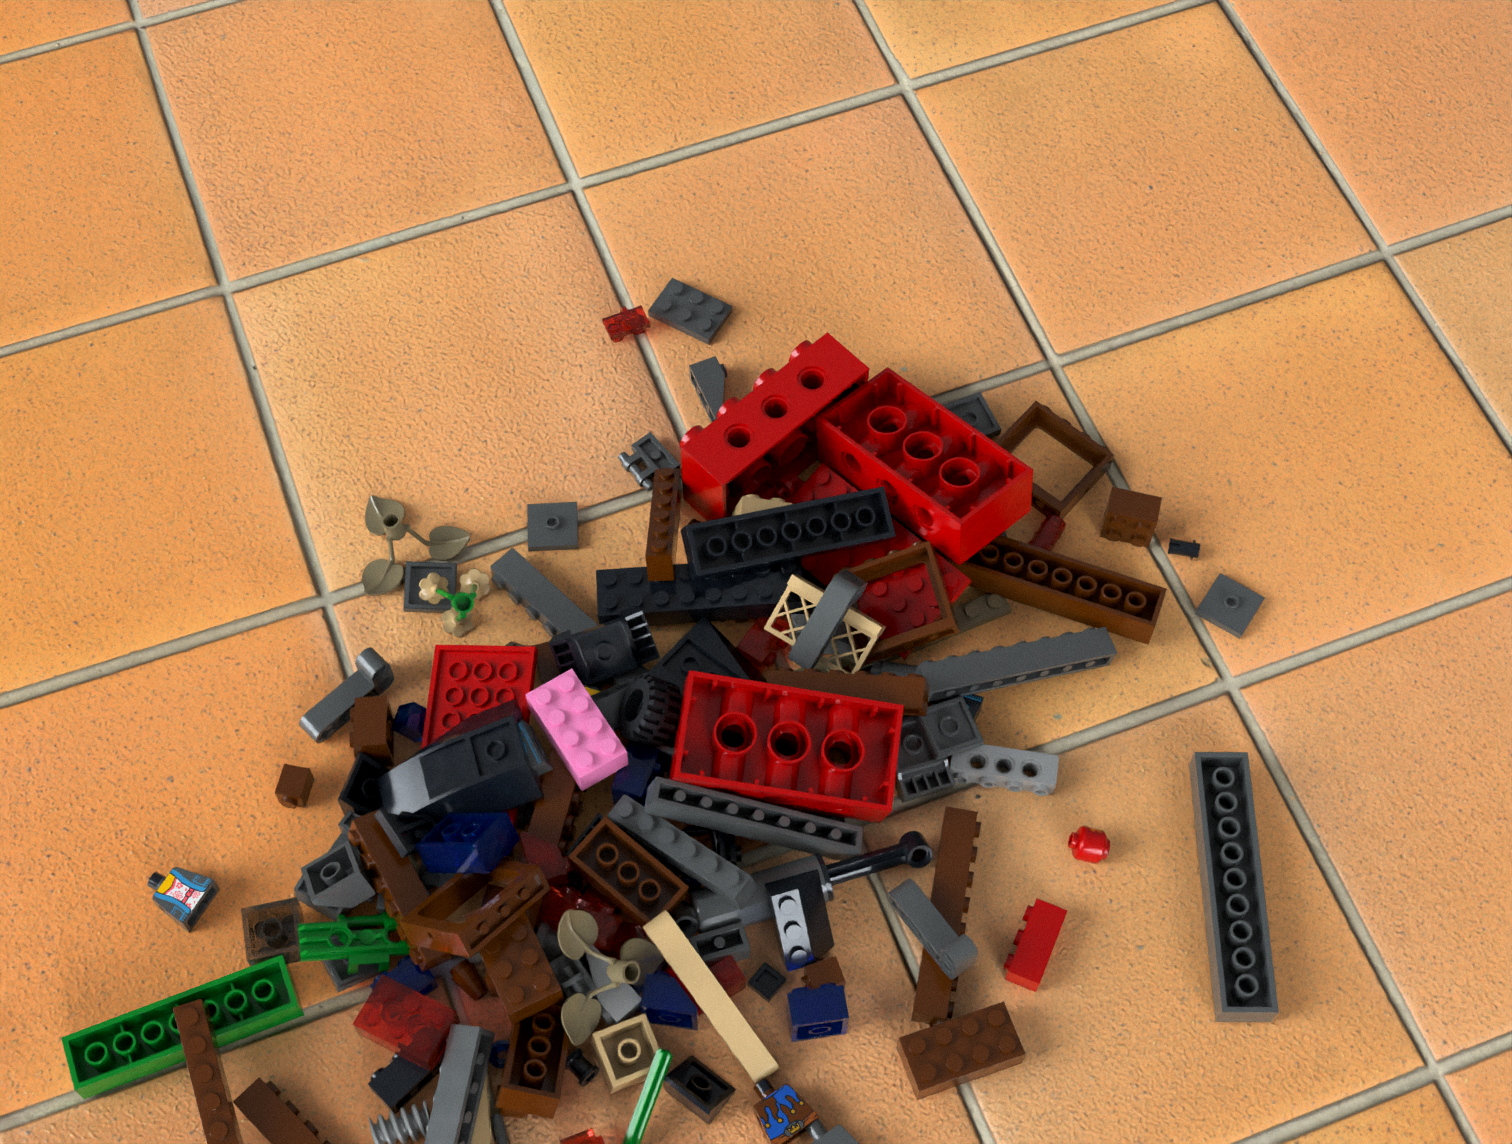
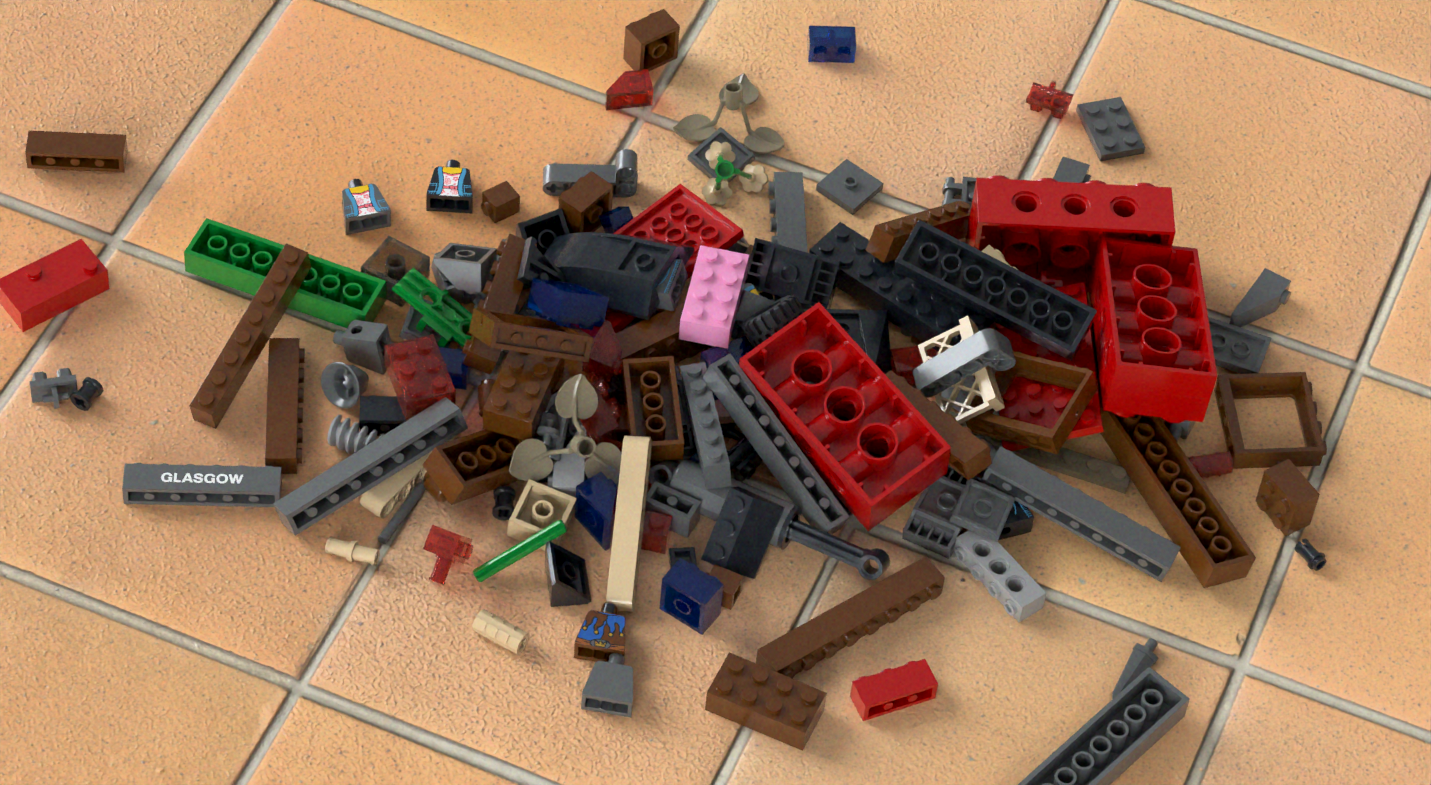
camera: 40 degrees right, 10 degrees down
dark grey beam [886,878,978,980] -> none
red head [1068,825,1110,864] -> none
dark grey plate [1195,573,1265,639] -> none
none -> dark grey hat [321,362,369,409]
none -> dark grey torso [333,320,395,375]
none -> torso [426,160,473,214]
none -> clear red slope [605,69,653,110]
none -> reddish brown brick [623,9,680,76]
none -> clear blue brick [807,26,856,63]
none -> dark grey bar [1112,638,1158,699]
none -> dark grey slope [1229,268,1291,327]

